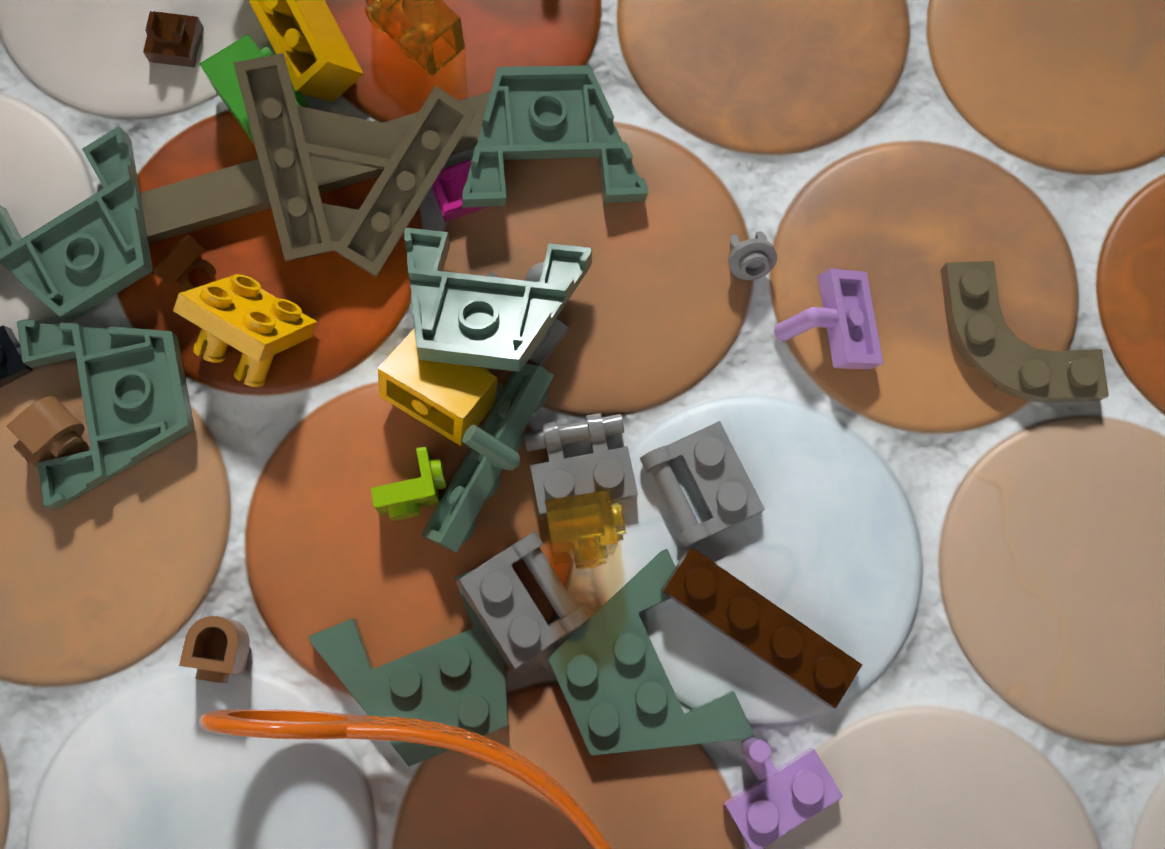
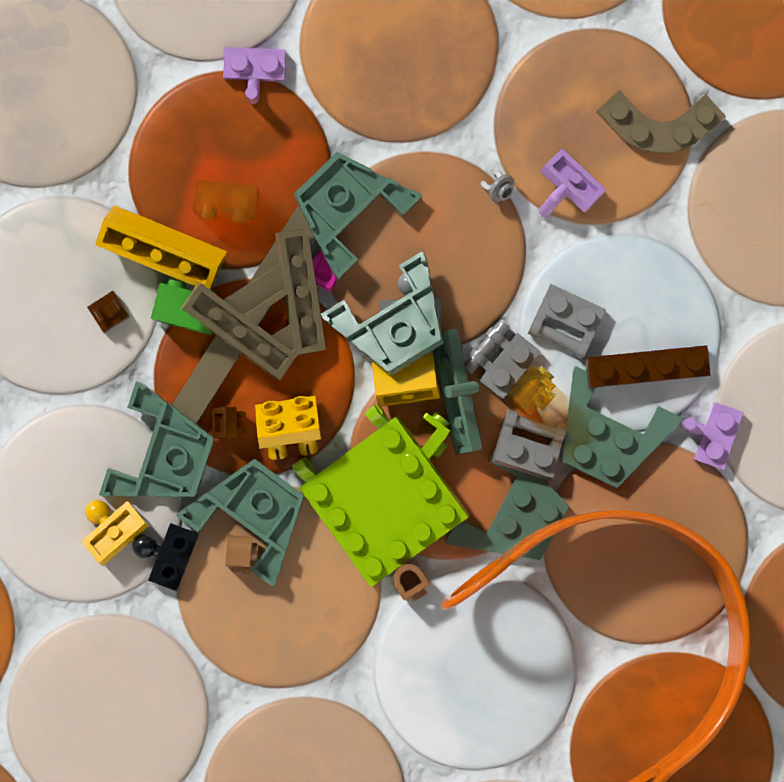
camera: 35 degrees left, 10 degrees up
none -> lime plate [292,404,470,587]

